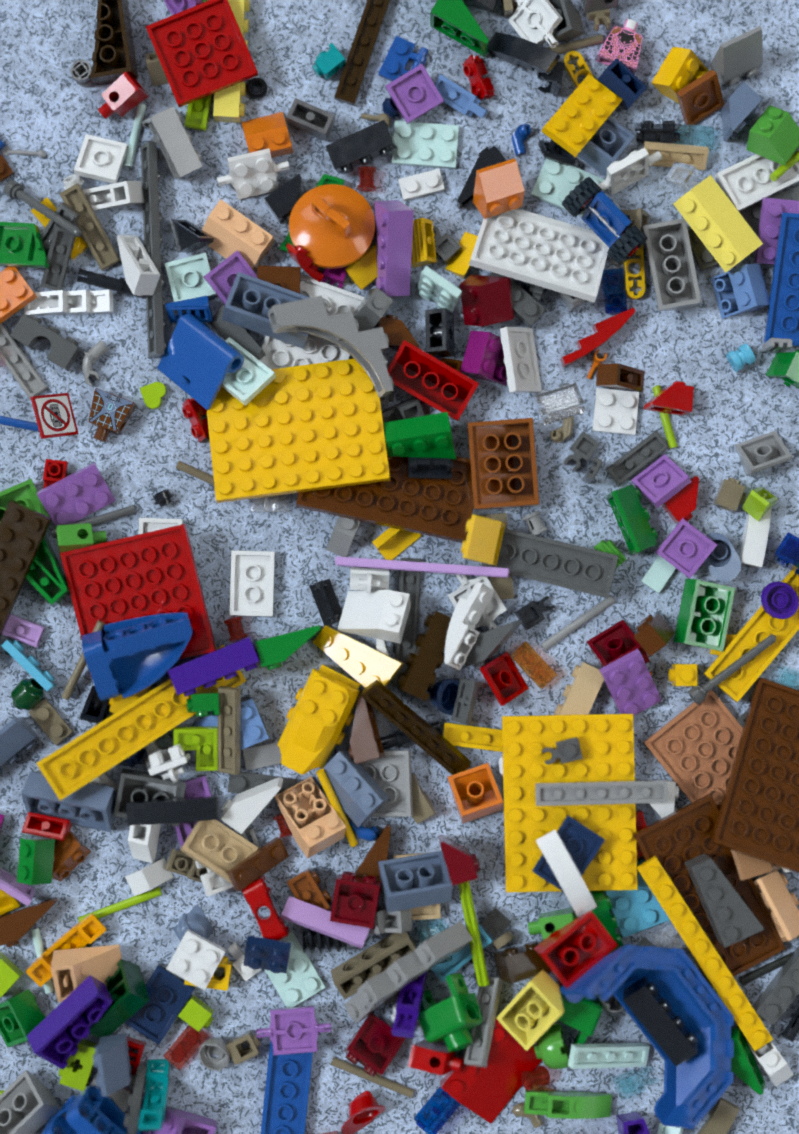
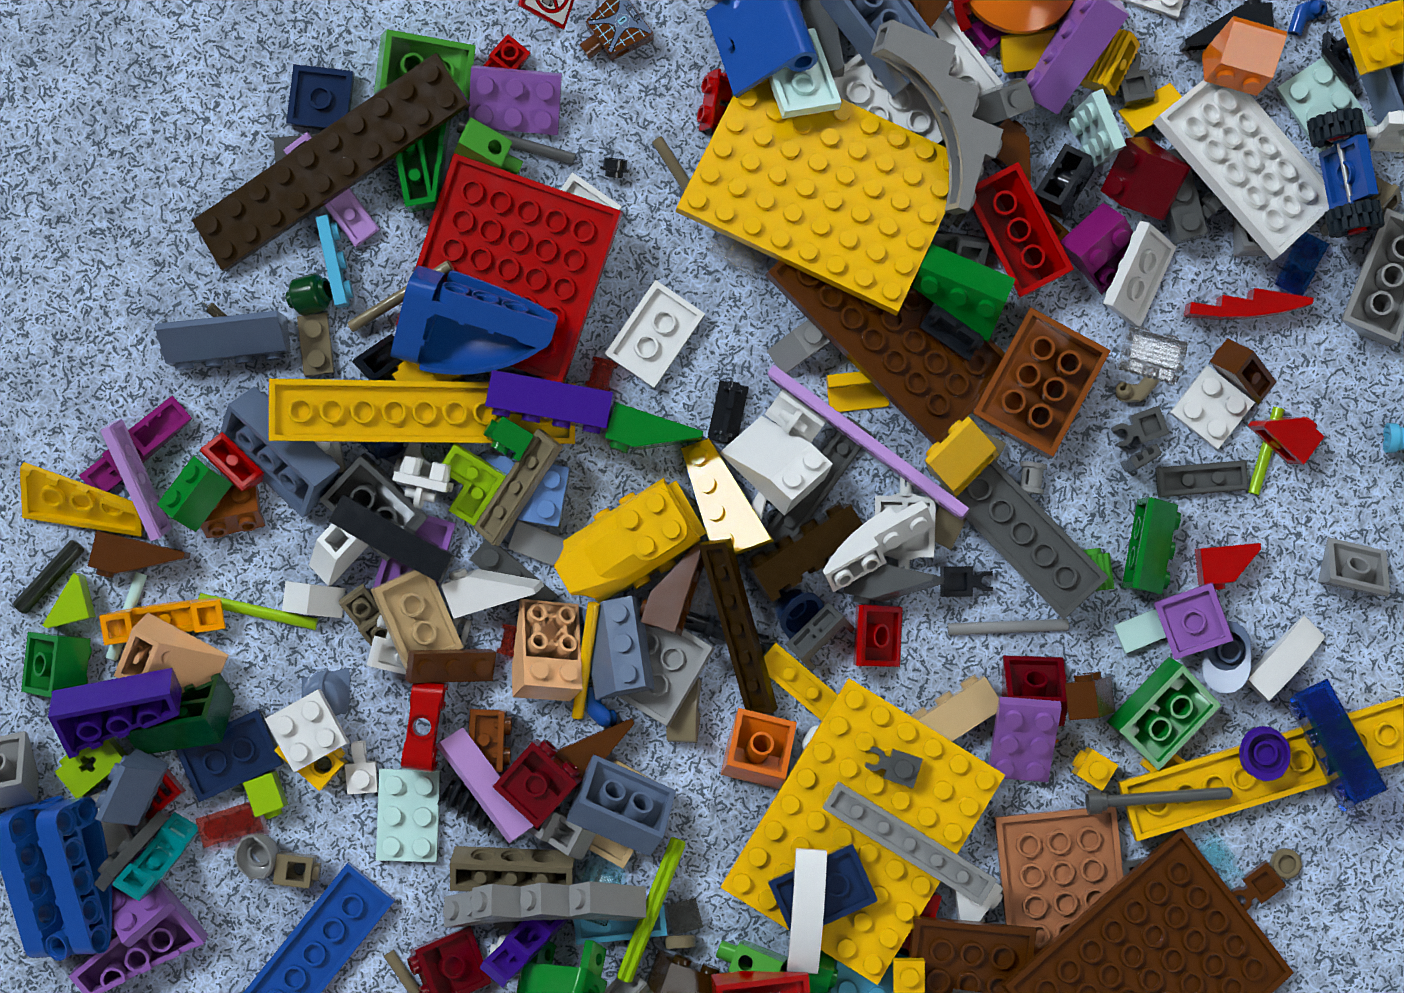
camera: 30 degrees right, 0 degrees up
lime tile [139,382,167,409] -> none
dark blue plate [243,935,291,973] -> none
medium lavender plate [256,1006,331,1055] -> none
dark red slope [438,835,481,886] -> none
clear orange slope [510,641,557,689] -> none
orange hand [586,349,607,380] -> none
yellow beam [624,245,645,300] -> none
medium lavender plate [631,454,691,508] -> none
dark tan brick [713,478,746,512] -> none
lime slope [742,486,778,521] -> none

